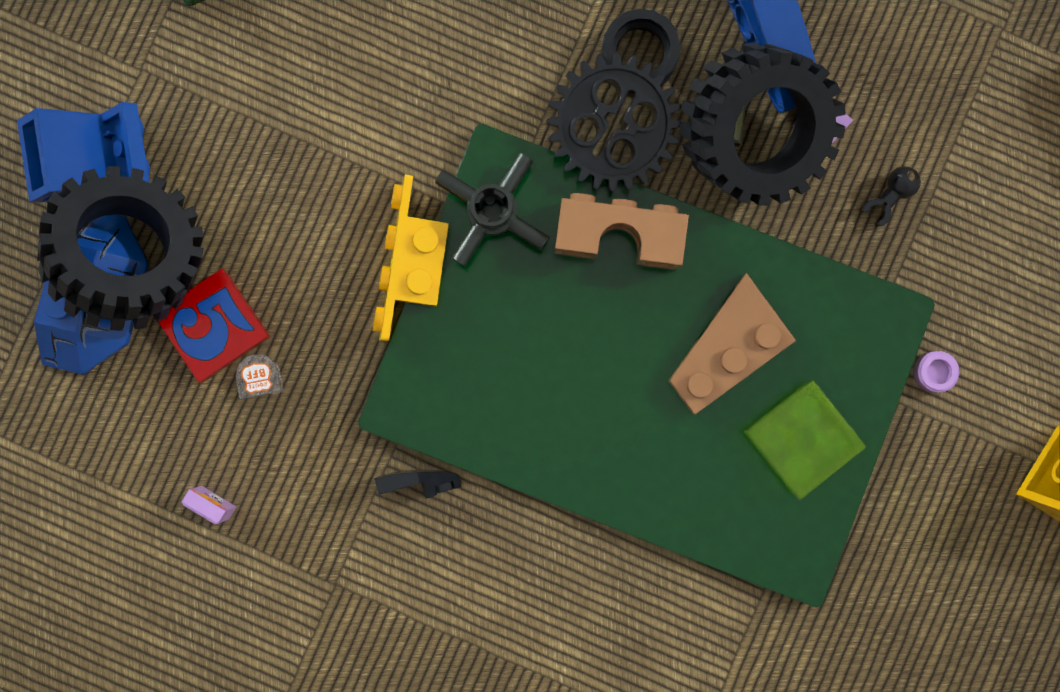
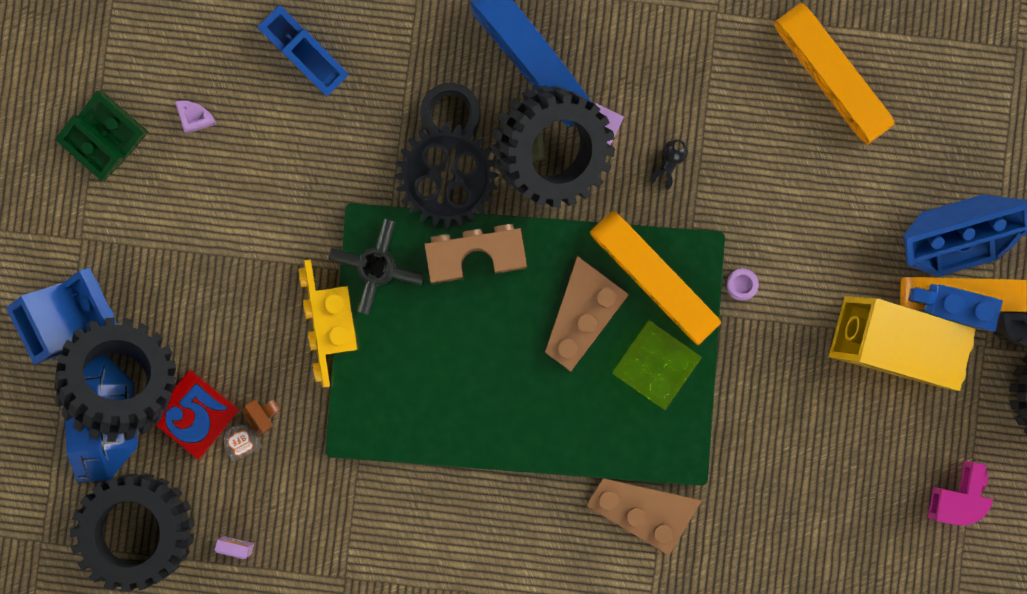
camera: 15 degrees left, 0 degrees up
black slope [374,469,462,499] -> none
none -> black tyre [70,473,195,592]
none -> dark orange tile [241,399,280,438]
none -> medium nougat wing [586,478,702,555]
none -> light orange beam [589,210,721,345]

